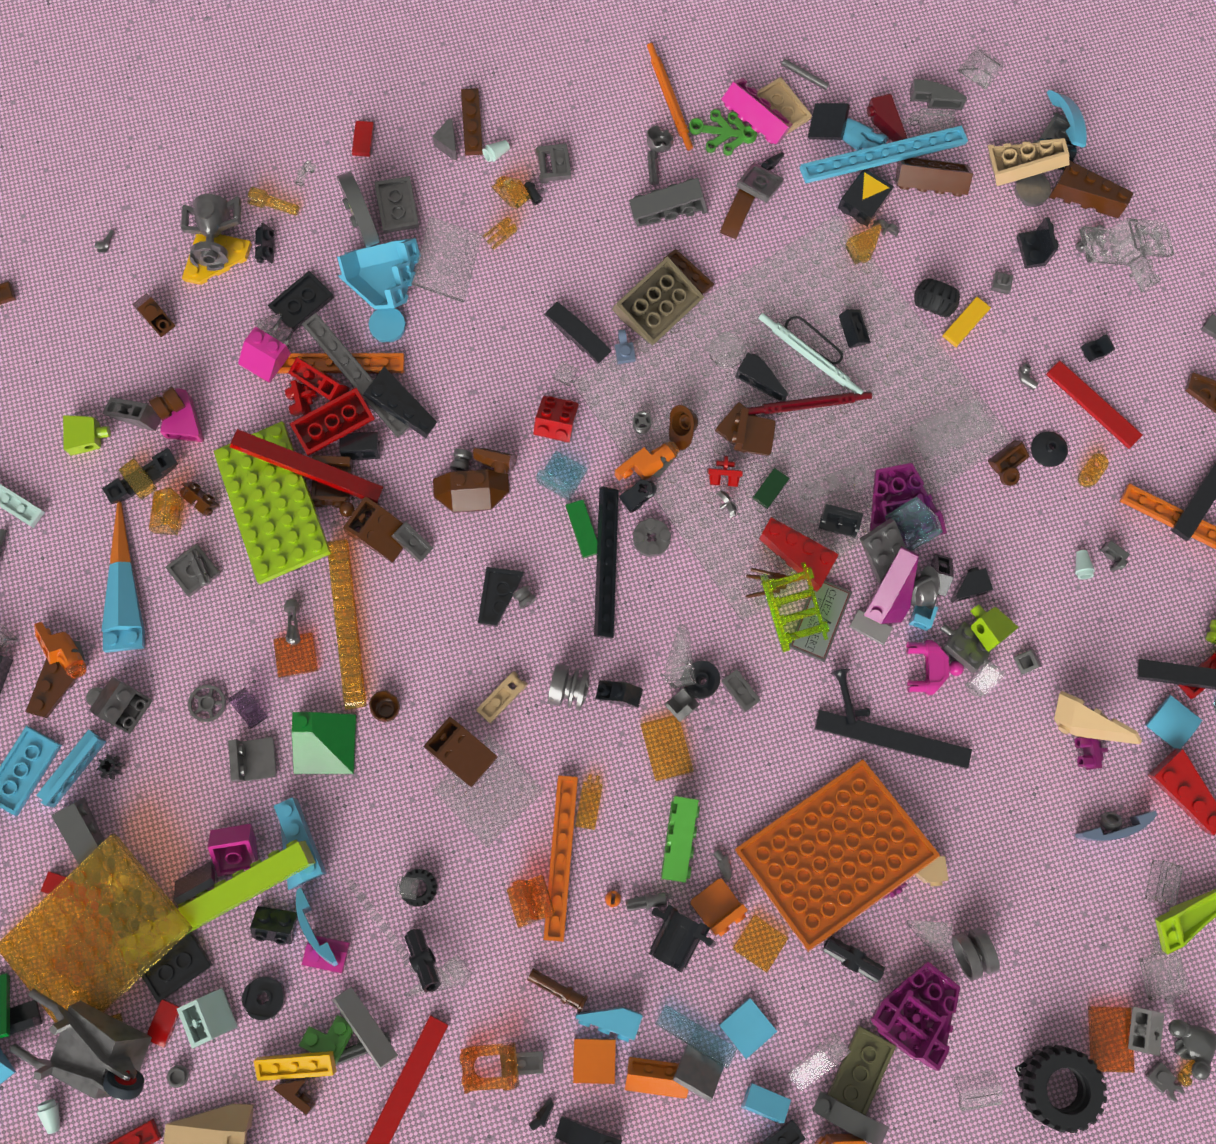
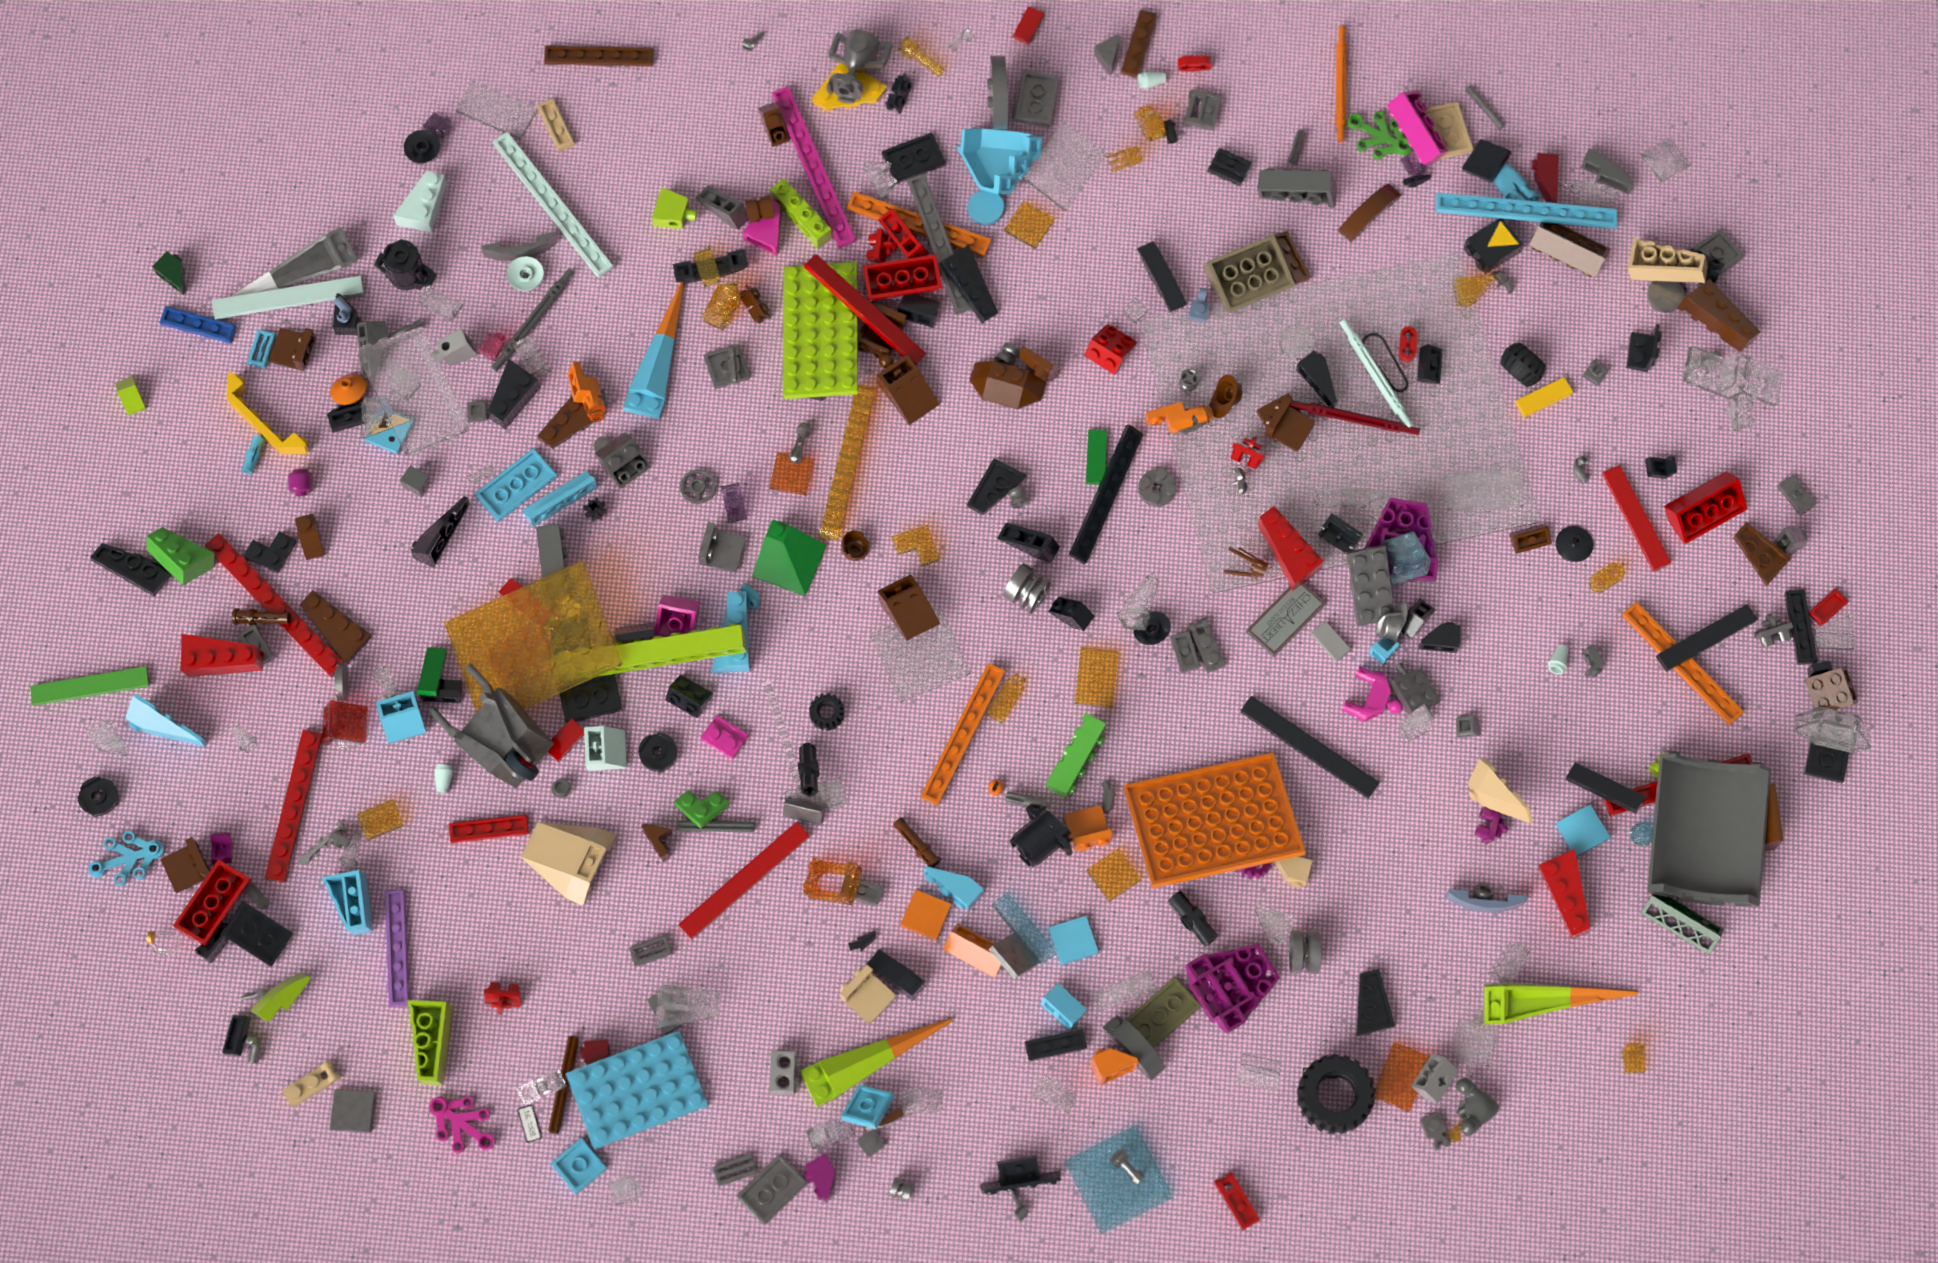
camera: 25 degrees right, 5 degrees down
dark pink slope [238,326,291,383] -> none
yellow plate [253,1051,337,1081] -> none
medium azure slope [296,888,338,966] -> none
light grey tile [333,987,398,1070] -> none
flat silver plate [392,522,433,563] -> none
clear plate [395,876,420,900] -> none
tan plate [476,671,528,724] -> none
clear orange bracket [507,875,555,928] -> none
clear light blue bracket [536,451,588,501] -> none
black piece [619,480,657,513] -> none
flat silver hair [647,126,674,153] -> none
flat silver panel [665,688,700,722] -> none
flat silver tile [736,163,784,203] -> none
dark green tile [752,468,790,509] -> none
clear neon green fence [760,562,830,652] -> none
black piece [830,669,871,724] -> none
wedge [864,546,919,624] -> none
lime torso [970,604,1019,652] -> none
reddish brown tile [1000,467,1020,486] -> none
medium azure slope [1047,90,1087,148] -> none
none -> medium azure arm [740,583,760,609]
none -> lime brick [770,178,832,249]
none -> dark pink plate [772,86,856,249]
none -> flat silver slope [783,798,824,825]
none -> clear yellow plate [891,525,940,567]
none -> black slope [997,523,1060,562]
none -> clear yellow tile [1004,201,1055,249]
none -> red beam [1177,55,1212,72]
none -> flat silver plate [1187,618,1225,673]
none -> black plate [1207,148,1252,186]
none -> black wing [1356,969,1395,1037]
none -> red beam [1398,326,1417,362]
none -> clear purple arm [1400,156,1427,176]
none -> red slope [1664,471,1748,544]

